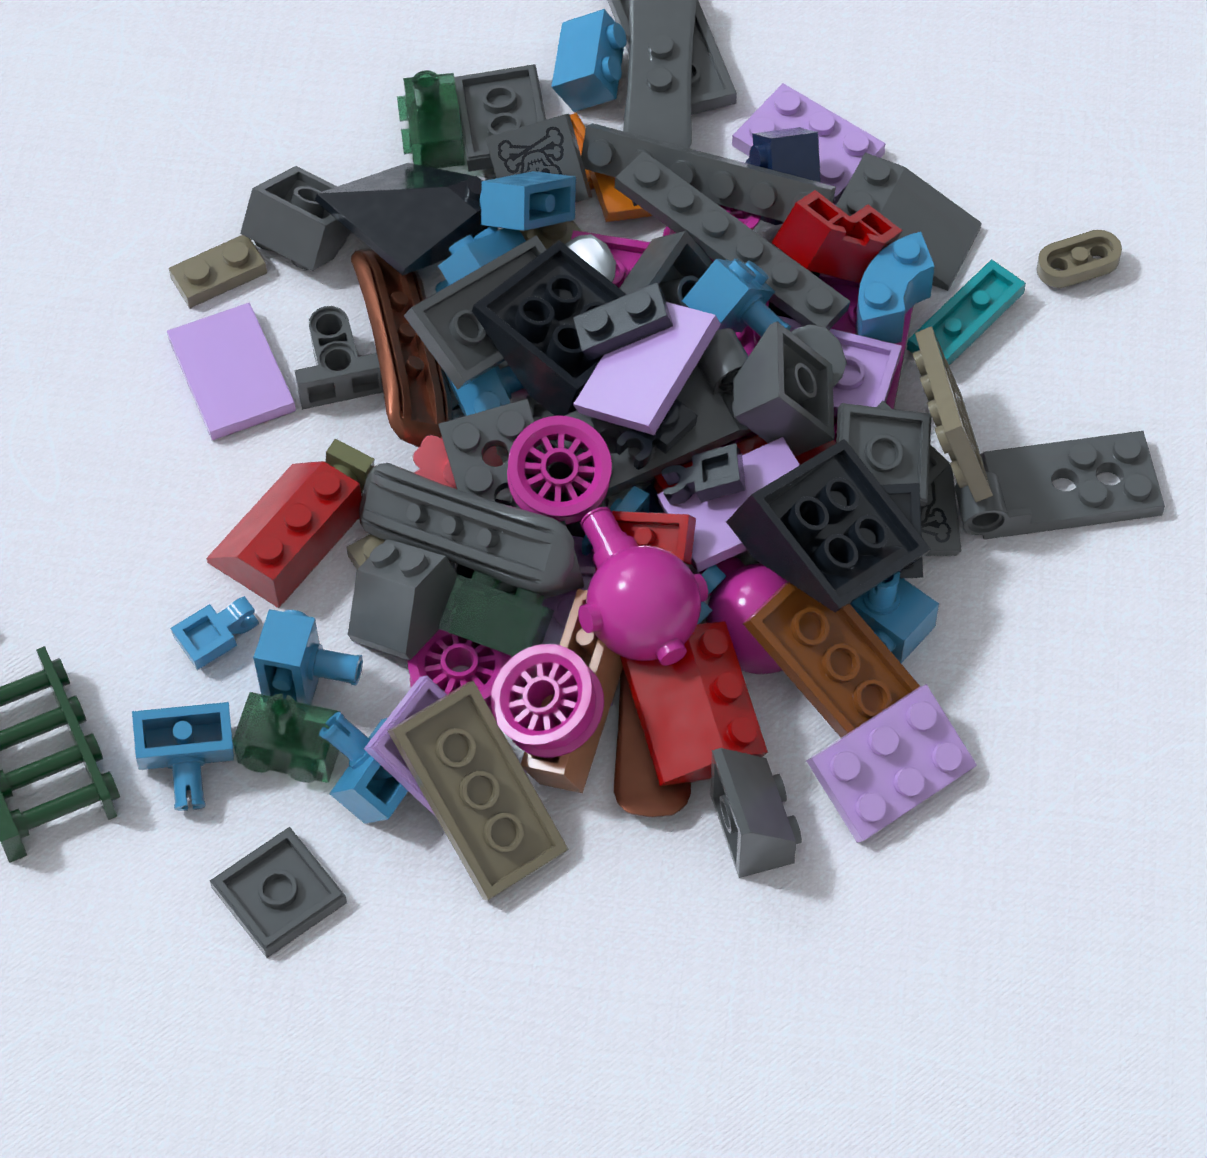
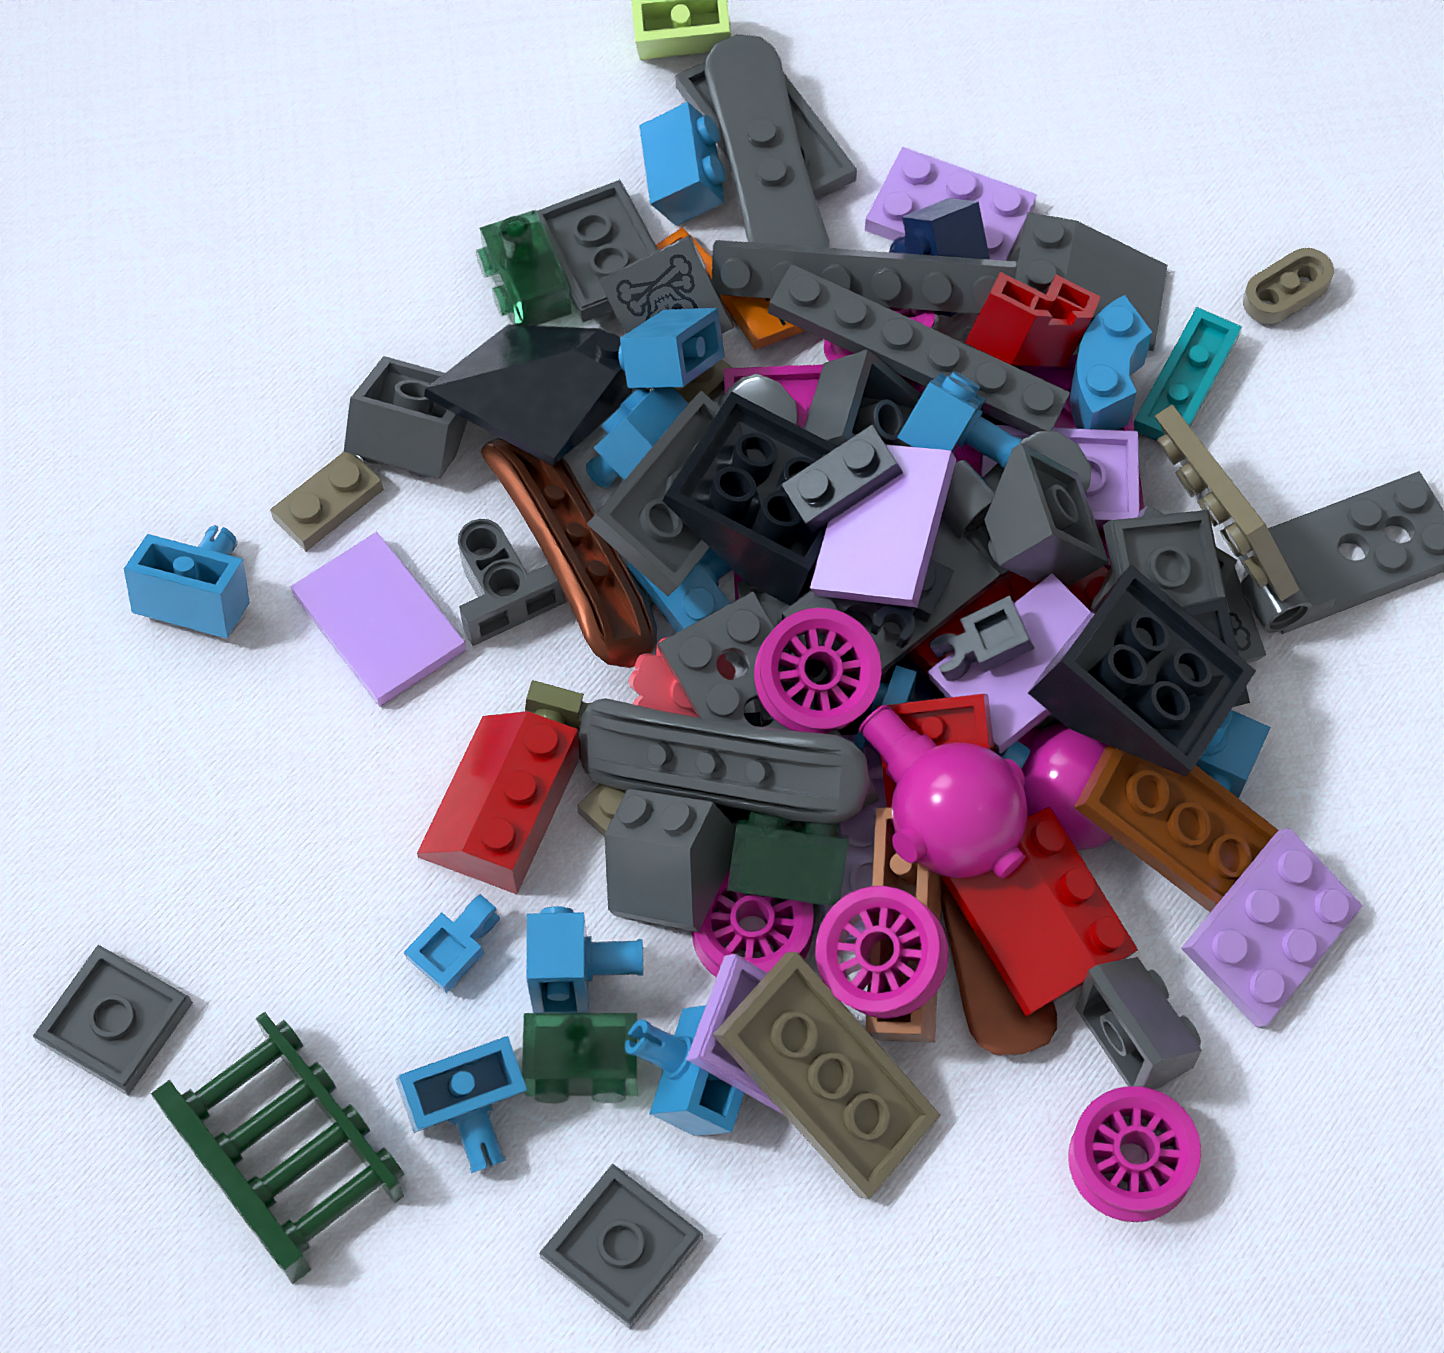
camera: 15 degrees left, 5 degrees up
none -> dark azure brick [123,525,250,638]
none -> dark pink wheel [1068,1086,1201,1222]

